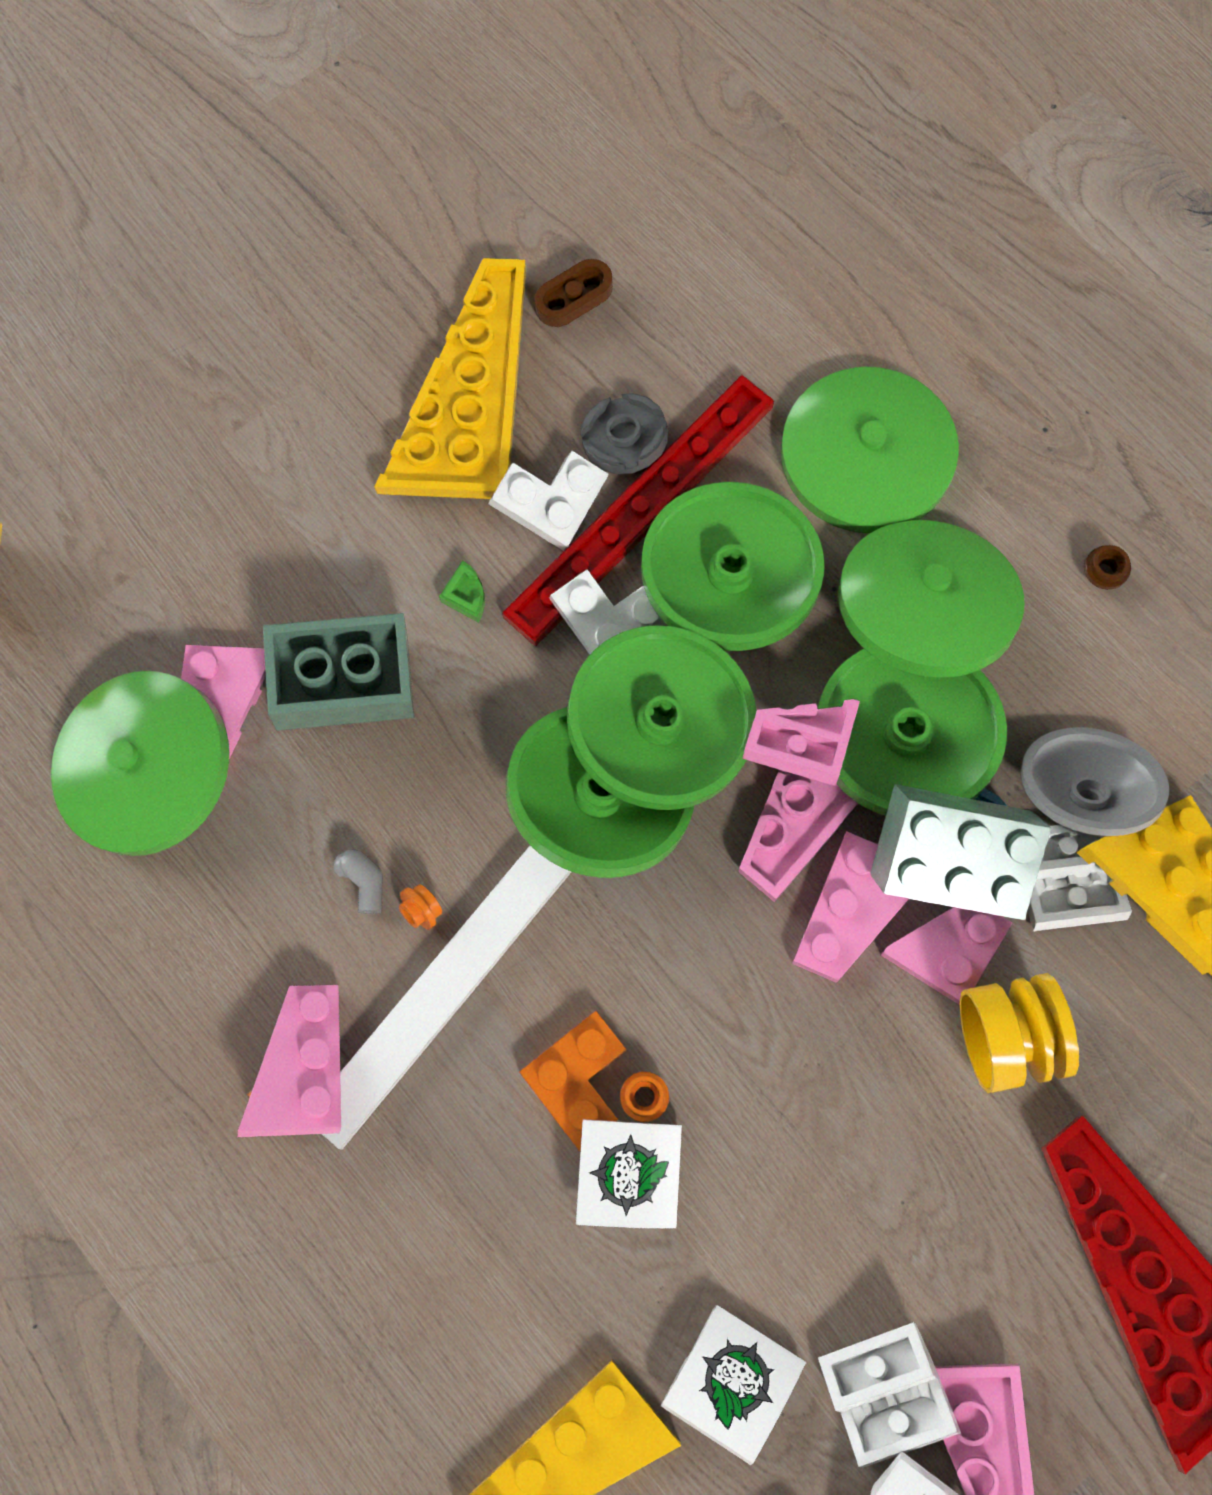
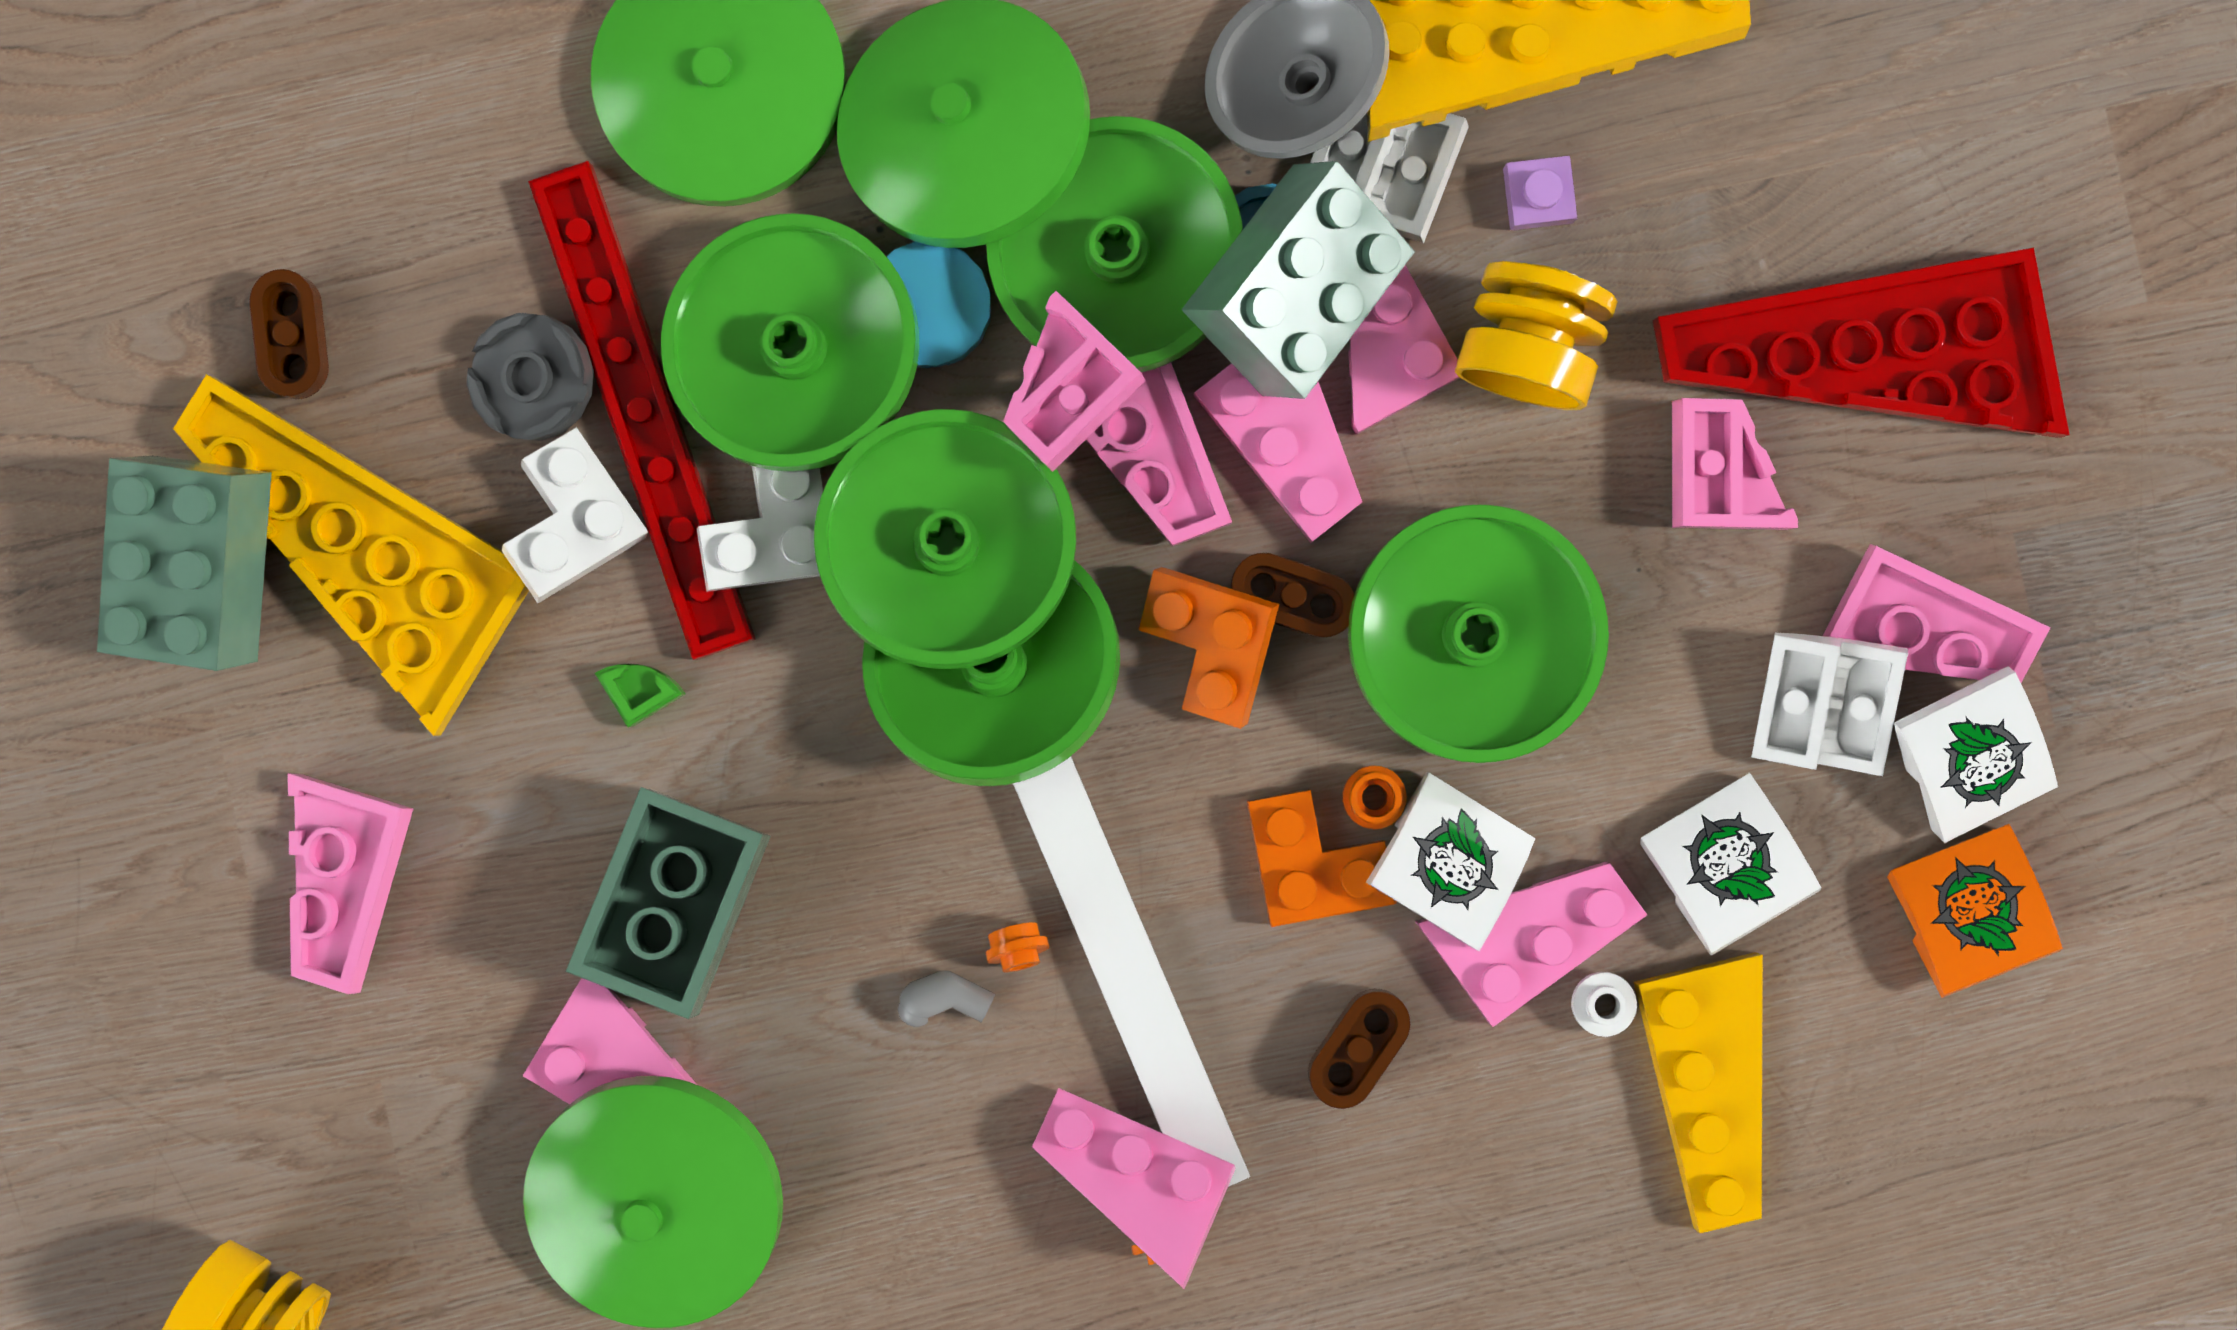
camera: 70 degrees left, 15 degrees up
none -> sand green brick [97,455,272,671]
none -> bright pink wing [288,773,413,994]
none -> medium azure tile [887,241,991,368]
none -> orange plate [1139,567,1279,729]
none -> reddish brown plate [1231,553,1355,638]
none -> reddish brown plate [1308,988,1410,1109]
none -> bright green dish [1348,505,1609,763]
none -> bright pink wing [1415,862,1647,1027]
none -> lavender plate [1503,156,1577,231]
none -> white plate [1571,972,1637,1037]
none -> bright pink wing [1672,398,1798,530]

